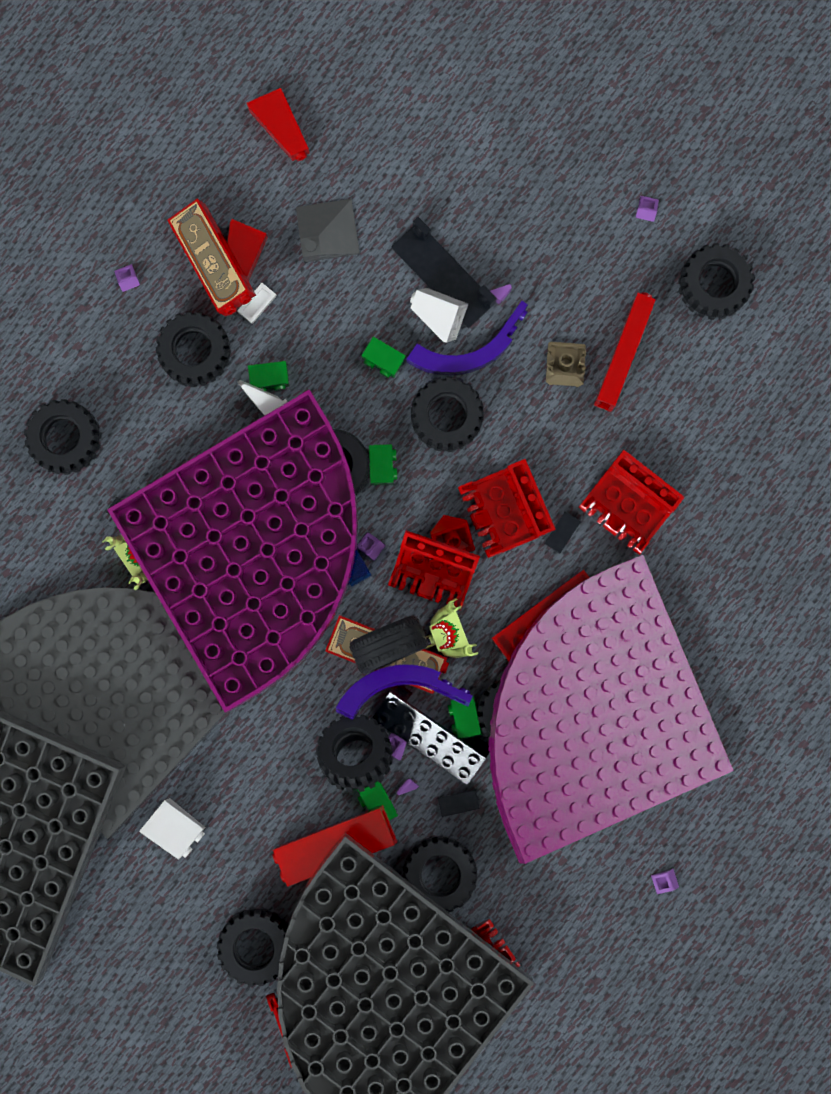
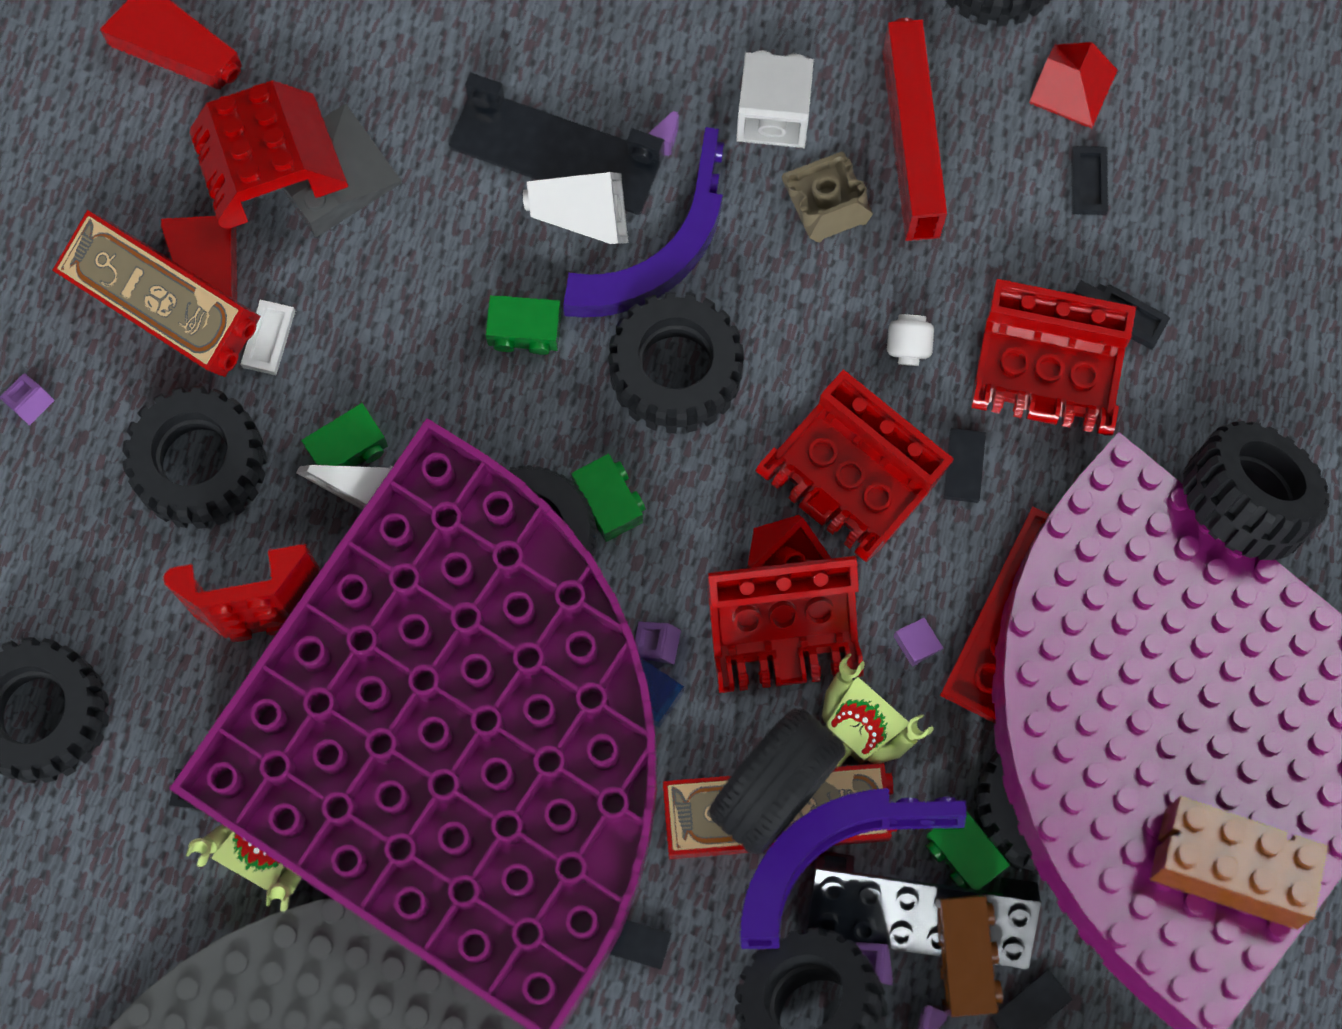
camera: 25 degrees left, 10 degrees down
none -> red slope [163,544,321,642]
none -> red slope [189,80,349,229]
none -> black tile [609,920,672,970]
none -> white slope [737,51,814,148]
none -> white head [887,314,934,366]
none -> medium lavender slope [893,618,943,667]
none -> reddish brown wedge [936,895,1003,1017]
none -> red slope [1029,42,1118,129]
none -> black tile [1071,146,1108,215]
none -> black hinge [1072,280,1170,350]
none -> piece [1149,795,1329,930]
none -> black tyre [1183,421,1329,560]

